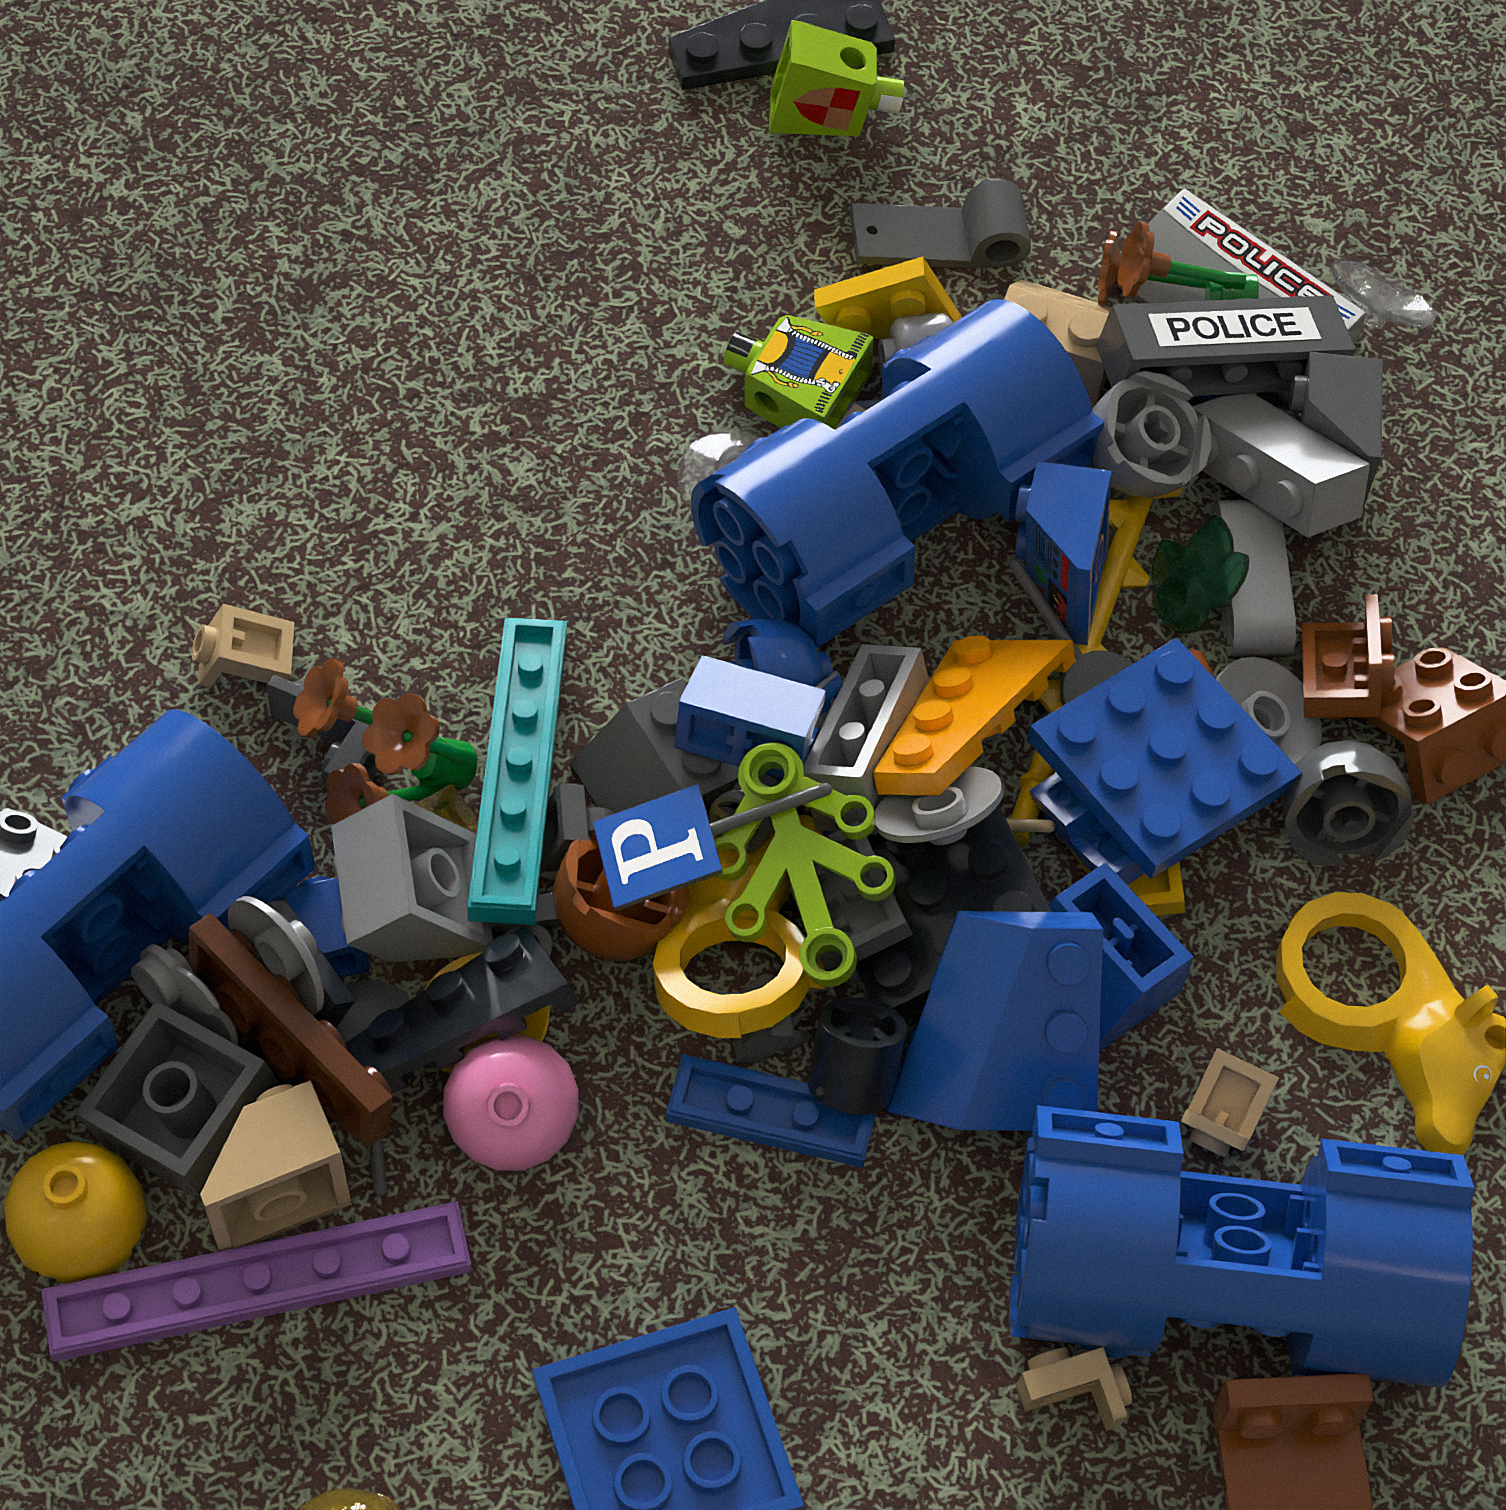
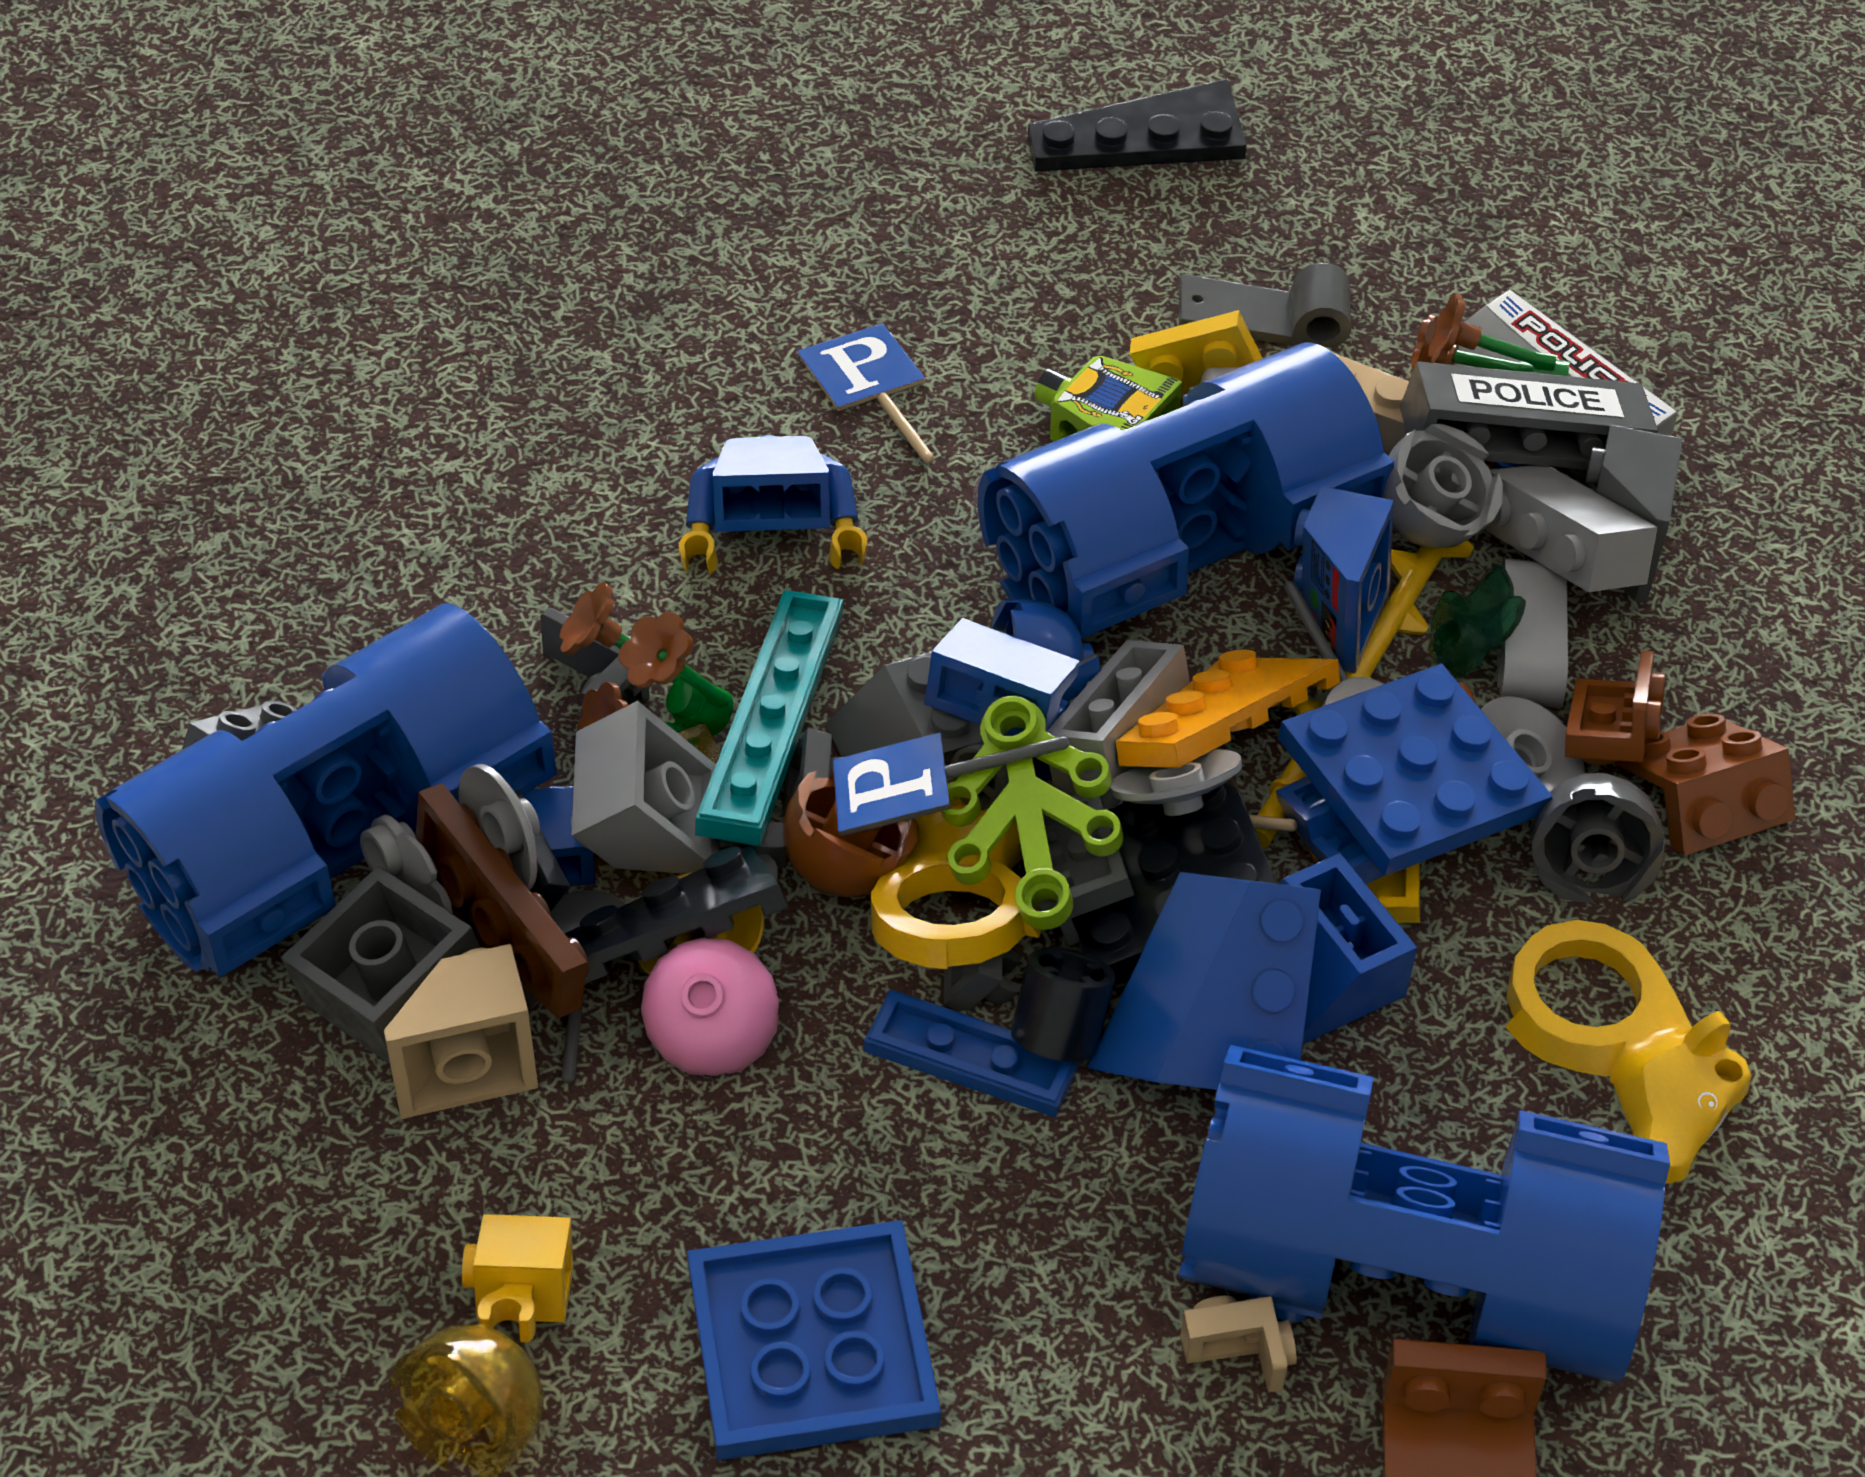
camera: 10 degrees right, 10 degrees down
yellow cylinder [4,1140,148,1284] -> none
medium lavender tile [41,1201,472,1362] -> none
tan bracket [192,604,294,688] -> none
lime torso [769,20,904,136] -> none
tan bracket [1181,1048,1279,1158] -> none
clear dish [1329,259,1436,329] -> none
none -> yellow brick [462,1214,573,1343]
none -> blue torso [679,435,868,574]
none -> blue piece [796,323,934,464]

